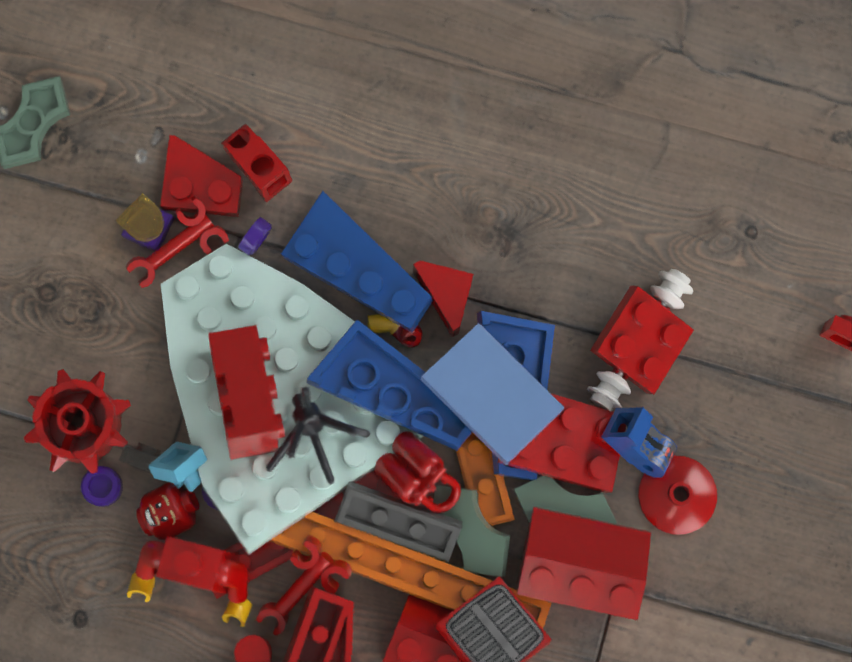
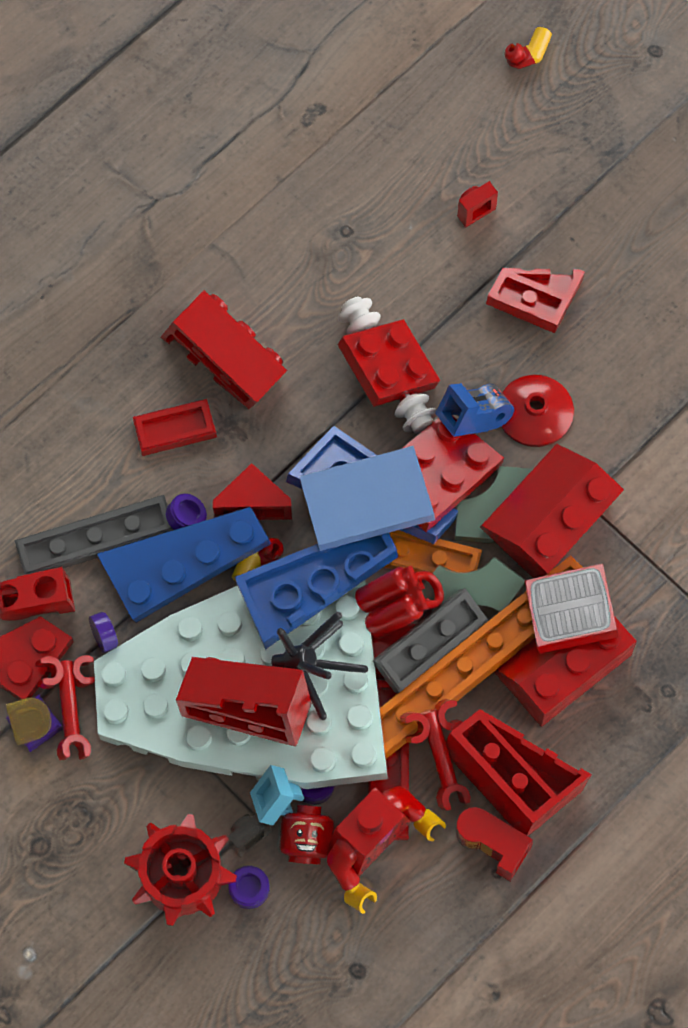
camera: 55 degrees left, 10 degrees down
none -> dark grey tile [14,495,174,575]
none -> red tile [133,399,217,456]
none -> red wedge [160,290,288,409]
none -> dark purple tile [166,494,207,530]
none -> wing [486,268,585,333]

